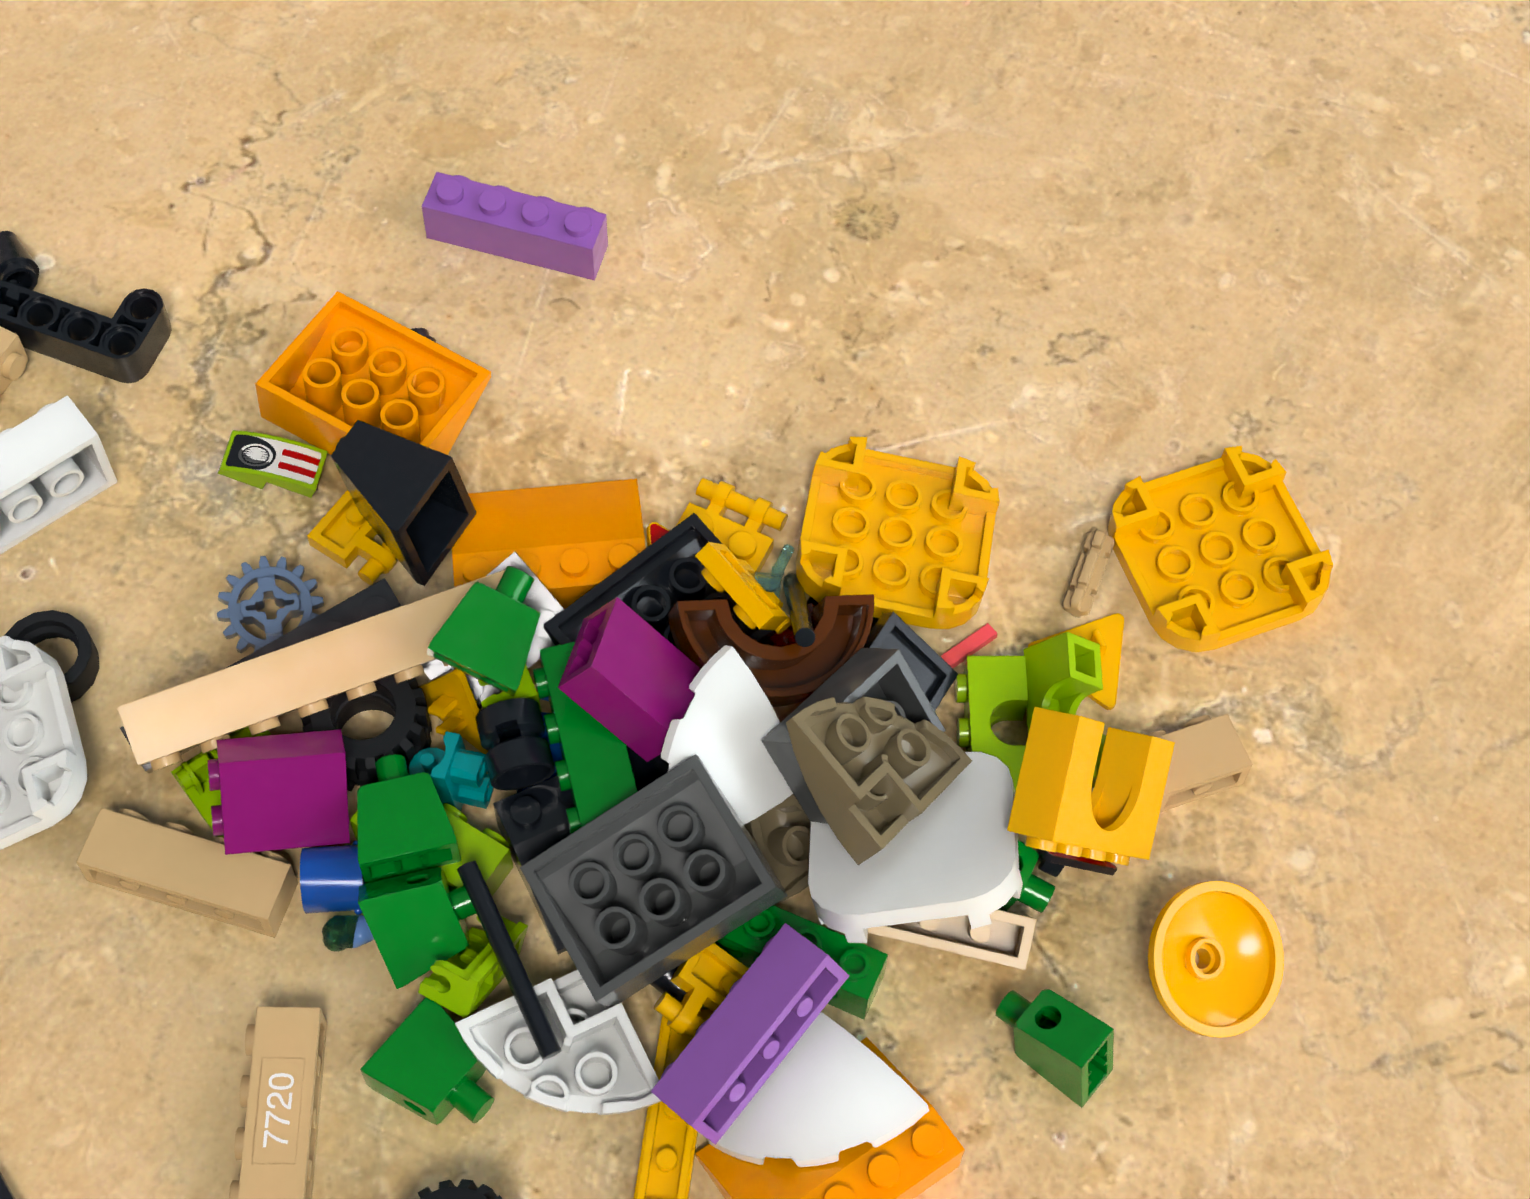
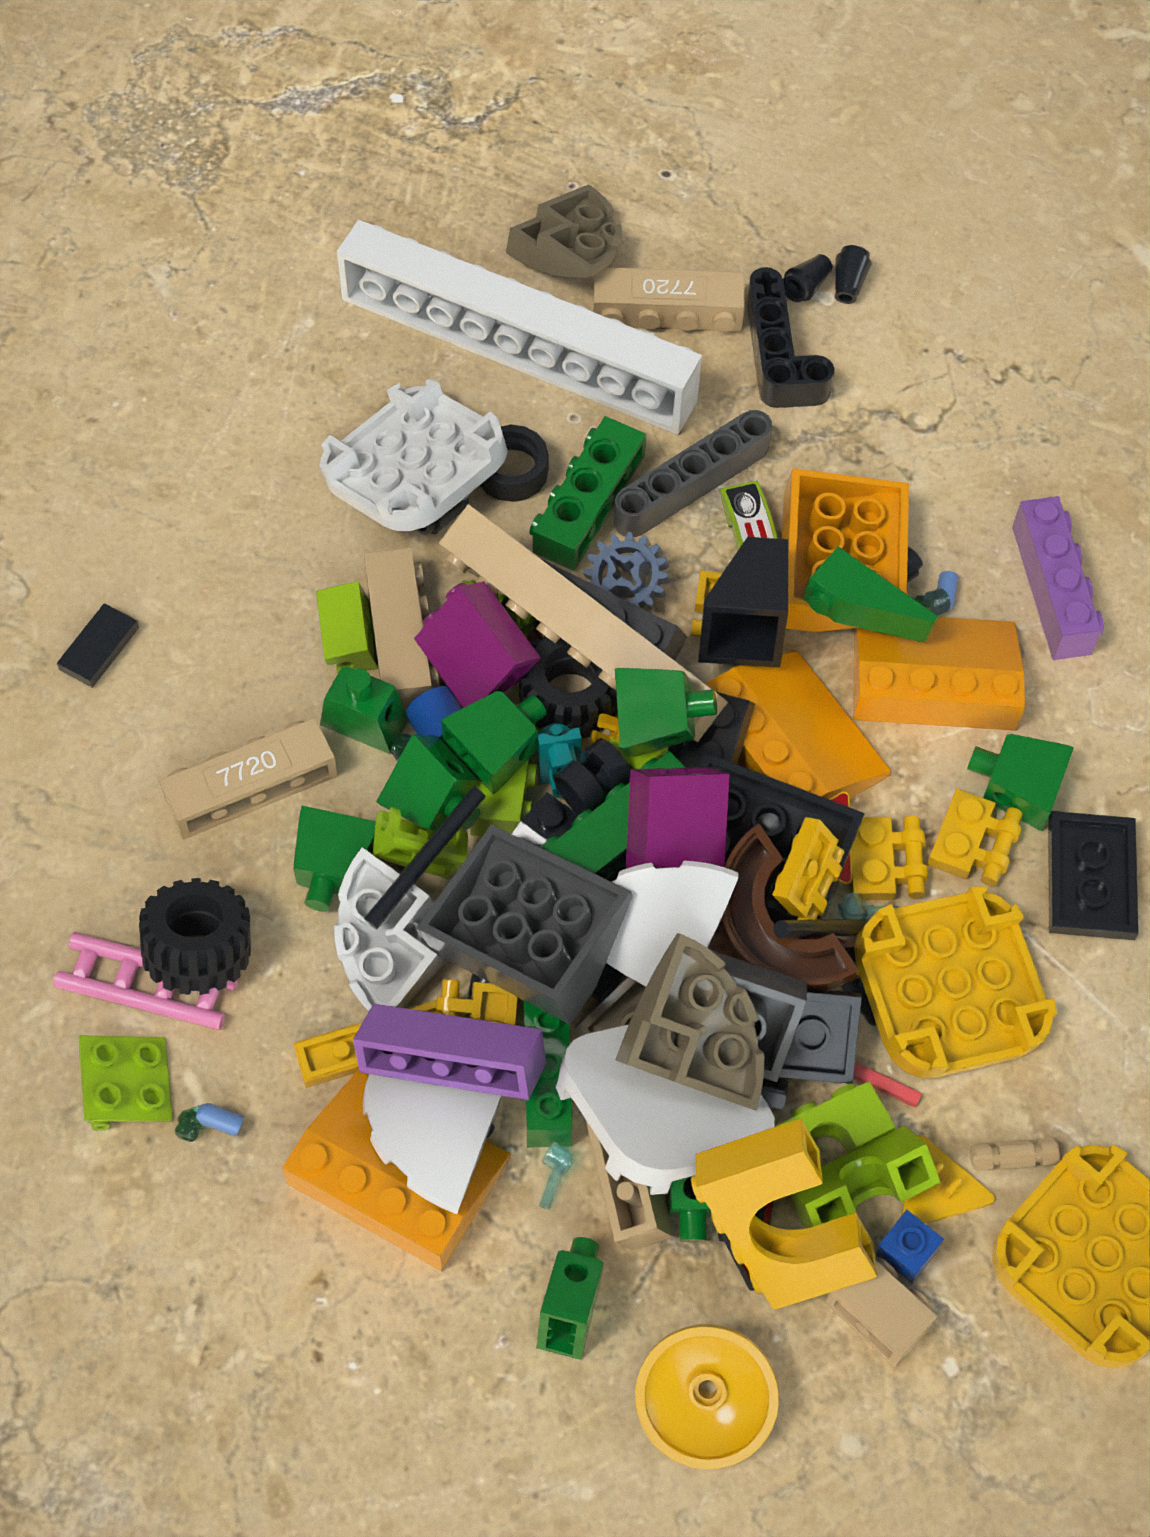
camera: 65 degrees right, 0 degrees up
none -> lime hinge [316,581,378,673]
none -> green torso [320,666,408,754]
none -> green brick [529,416,646,571]
none -> clear light blue hand [539,1142,572,1210]
none -> dark grey beam [614,410,772,537]
none -> green slope [802,546,938,643]
none -> black cone [834,245,872,304]
none -> light orange slope [853,617,1025,731]
none -> blue brick [876,1209,944,1284]
none -> arm [914,571,959,616]
none -> yellow plate [927,788,1023,886]
none -> green torso [967,734,1074,831]
none -> black plate [1048,811,1138,940]

